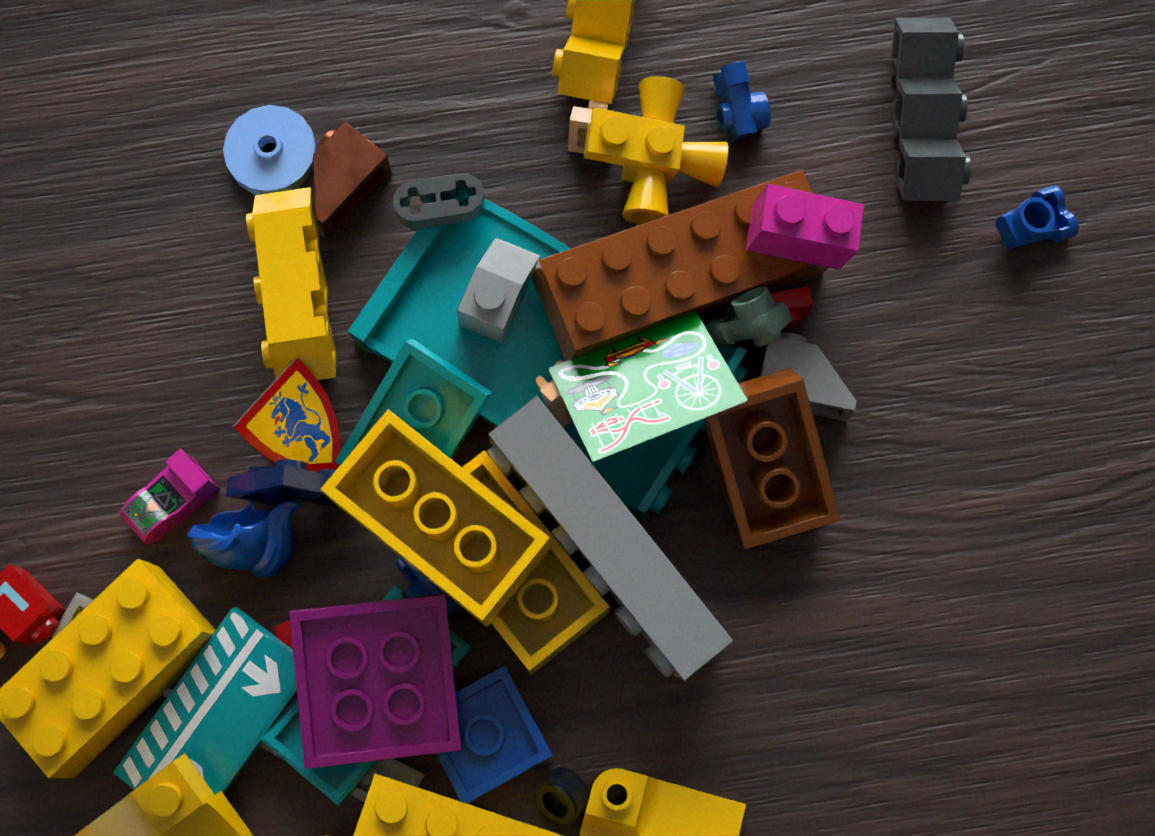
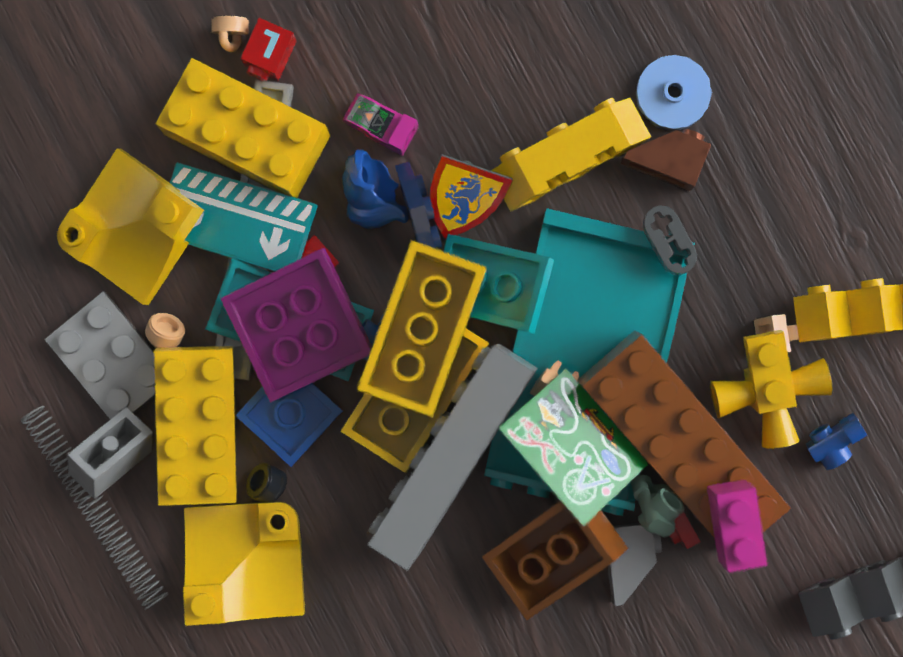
camera: 70 degrees right, 10 degrees up
light grey slope [457,238,540,344] -> none

